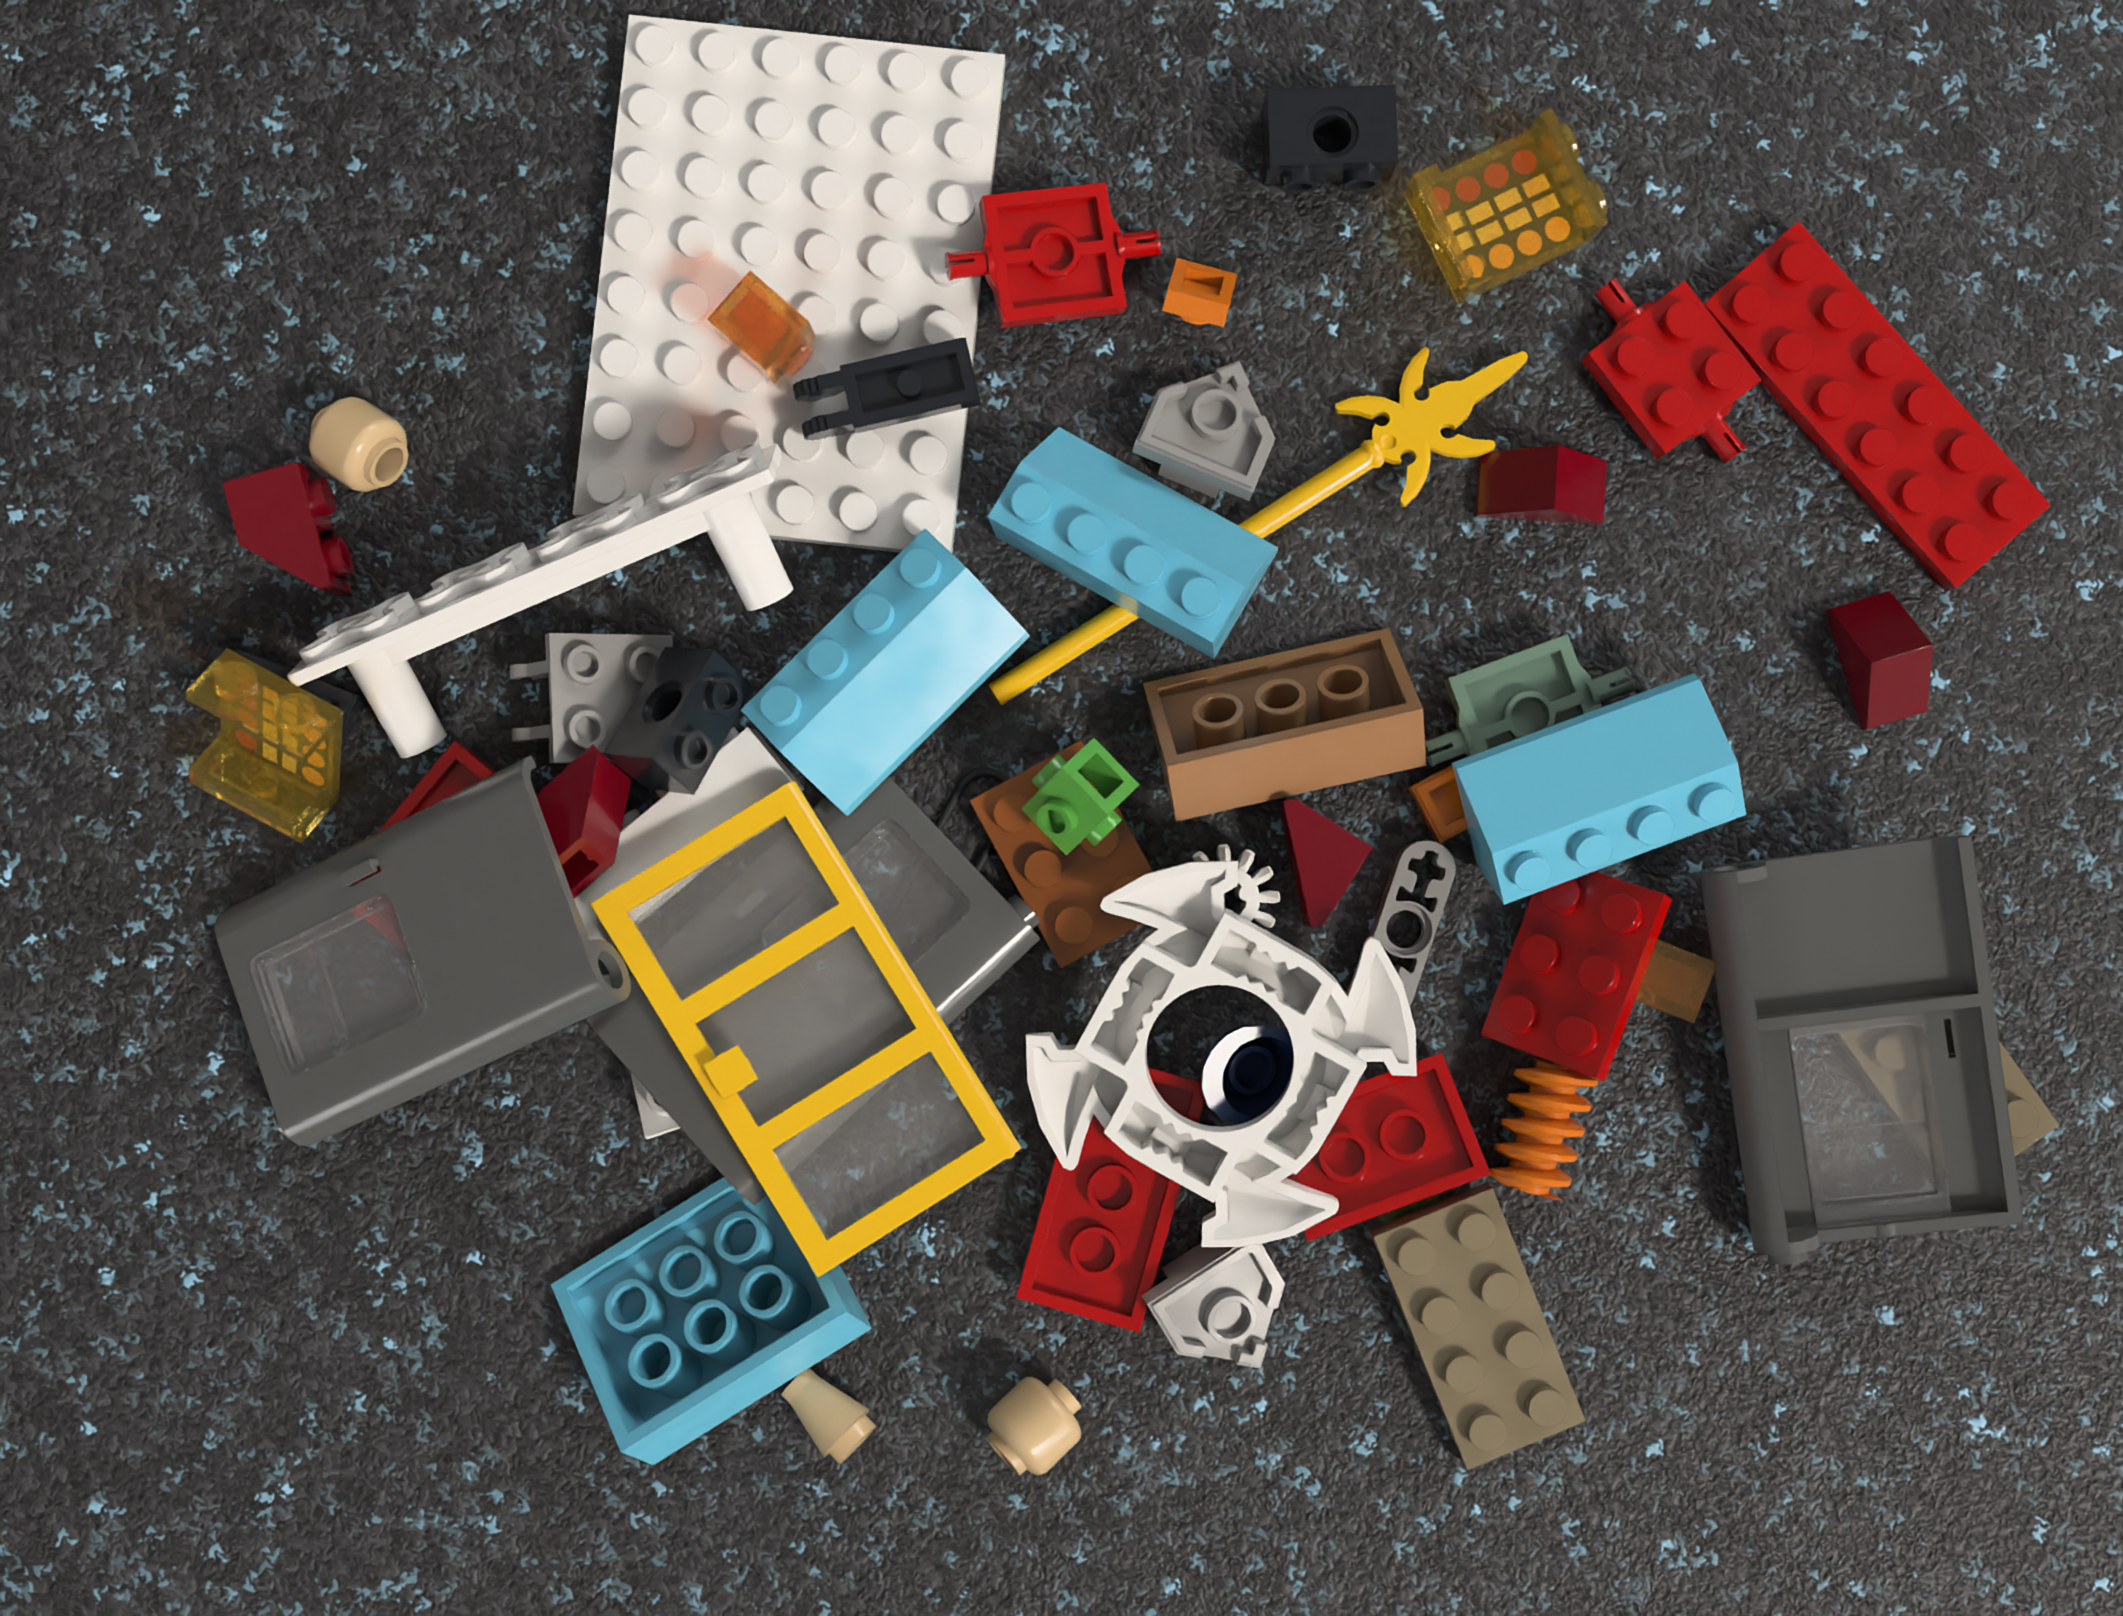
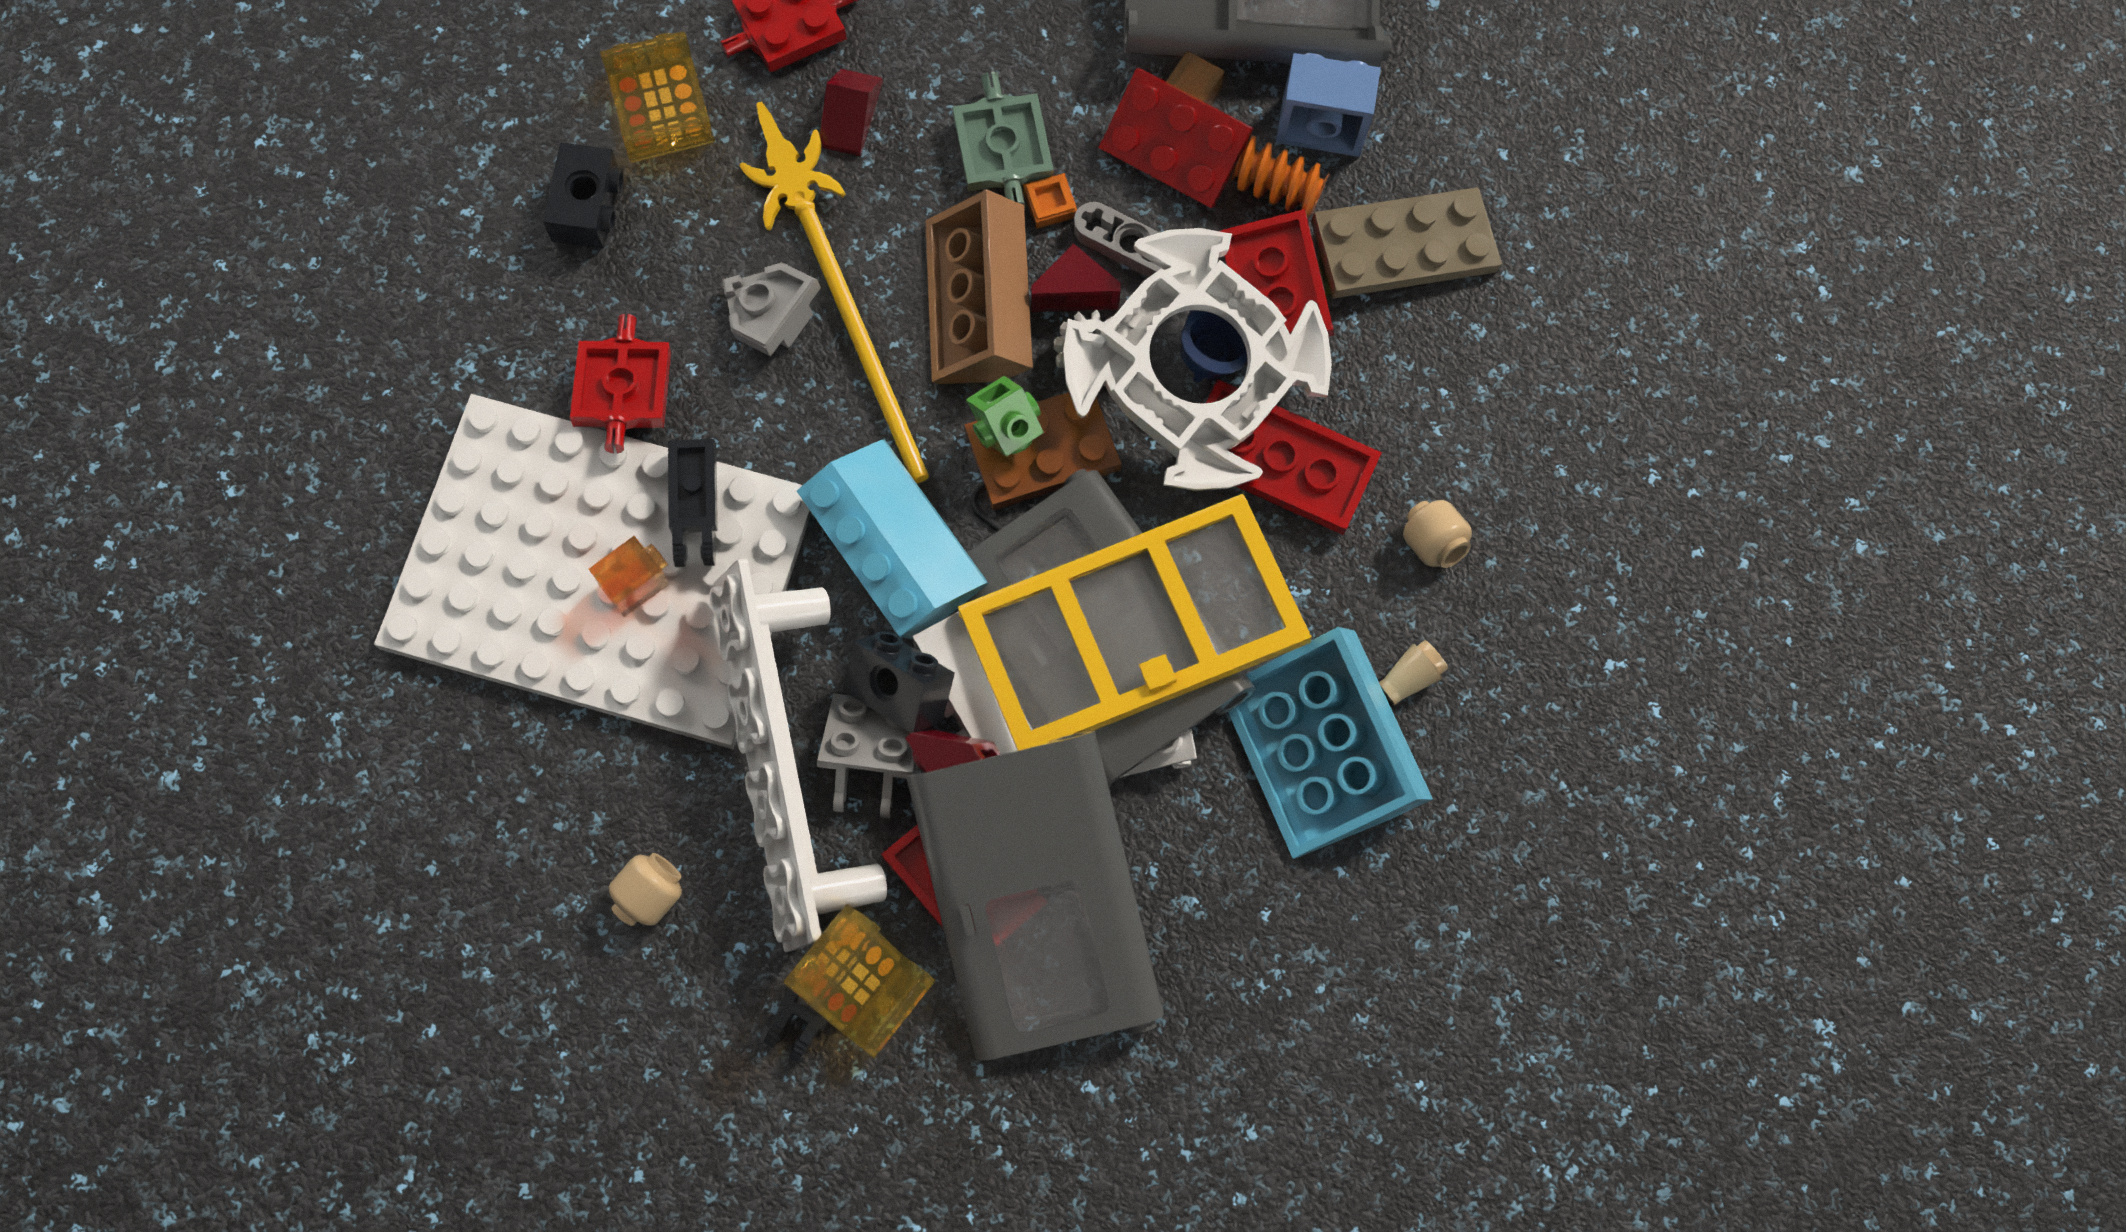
camera: 85 degrees left, 15 degrees down
dark red slope [222,462,353,597] -> none
medium azure slope [988,427,1278,659] -> none
light grey plate [1141,1242,1285,1369] -> none
orange plate [1162,258,1238,327] -> none
medium azure slope [1452,673,1746,905] -> none
none -> medium blue brick [1275,53,1381,157]

